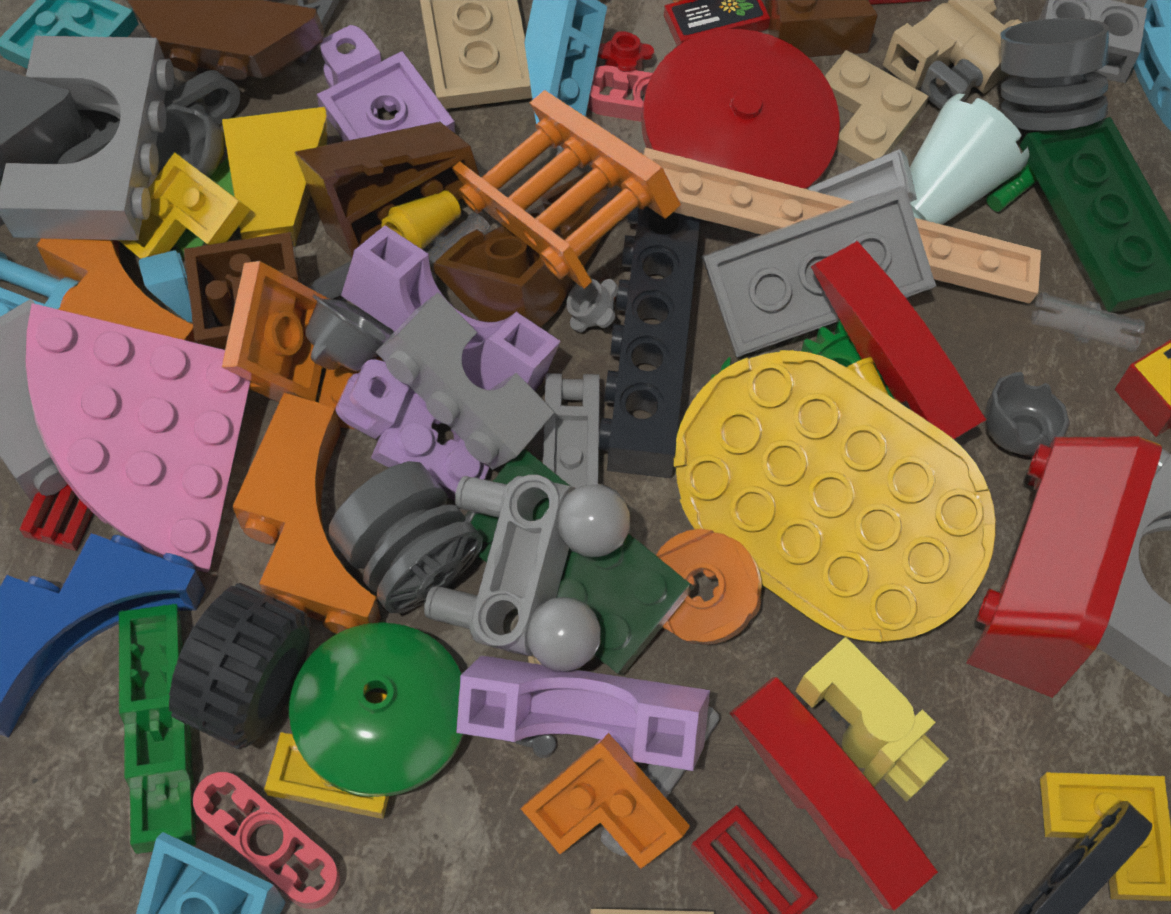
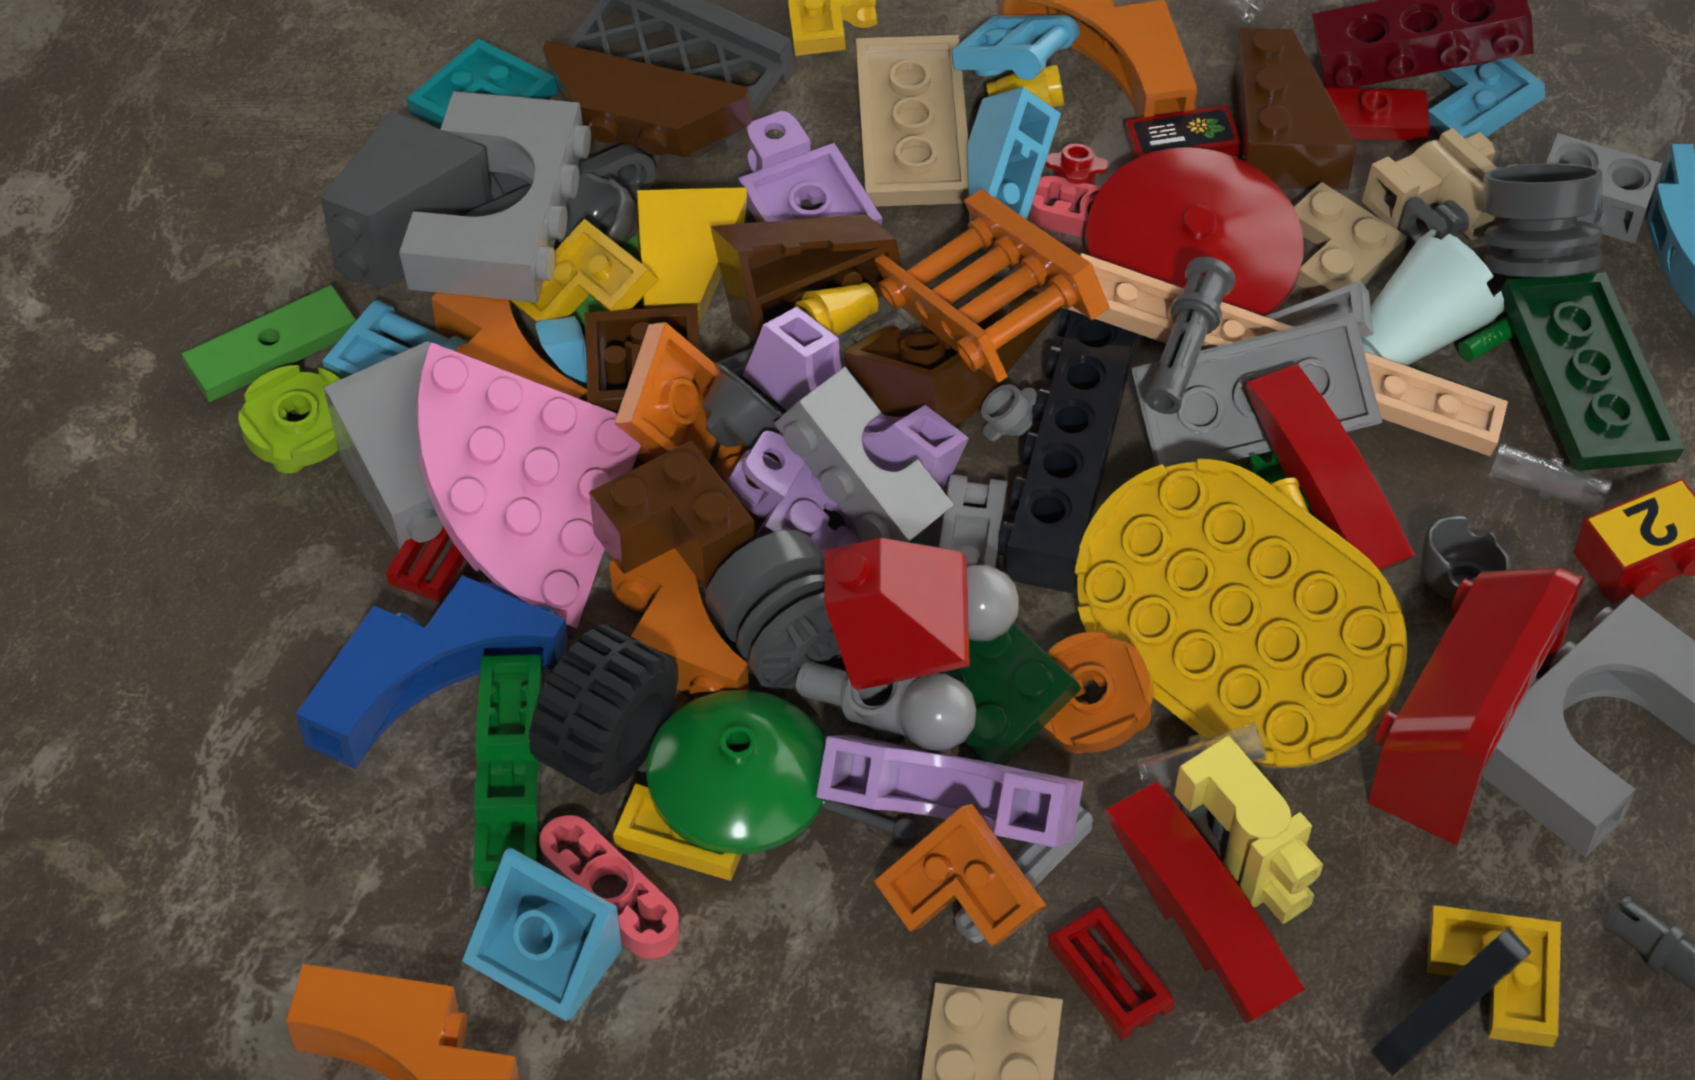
camera: 10 degrees right, 10 degrees down
none -> reddish brown brick [589,440,755,588]
none -> red slope [824,538,970,691]
none -> clear pin [1137,722,1267,790]
none -> dark grey pin [1145,257,1236,414]

